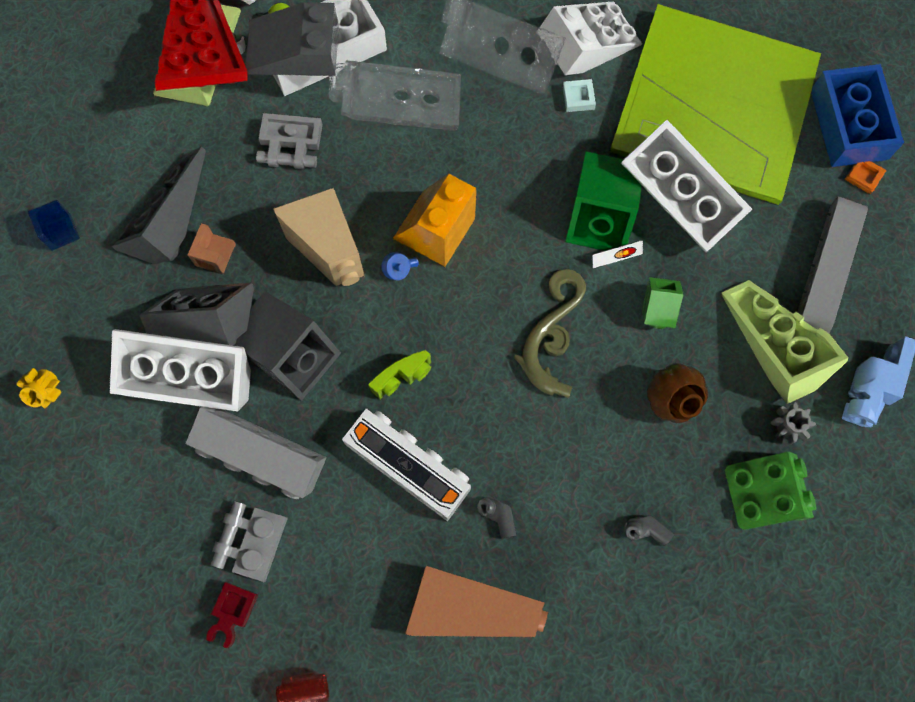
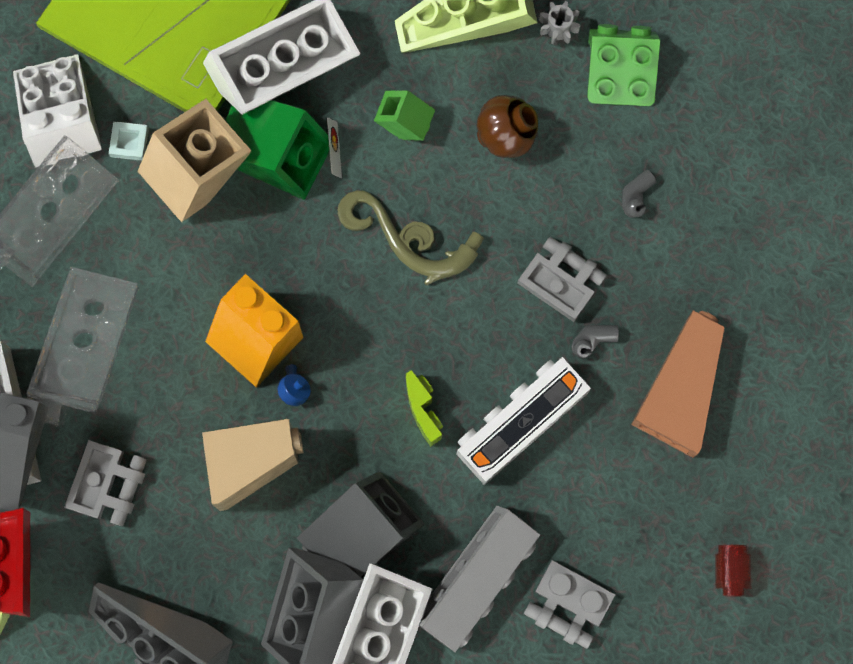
camera: 80 degrees left, 5 degrees up
nougat panel [188,223,236,274] -> none
dark red plate [206,582,258,648] -> none
none -> tan slope [138,99,251,222]
none -> light grey plate [517,236,607,322]

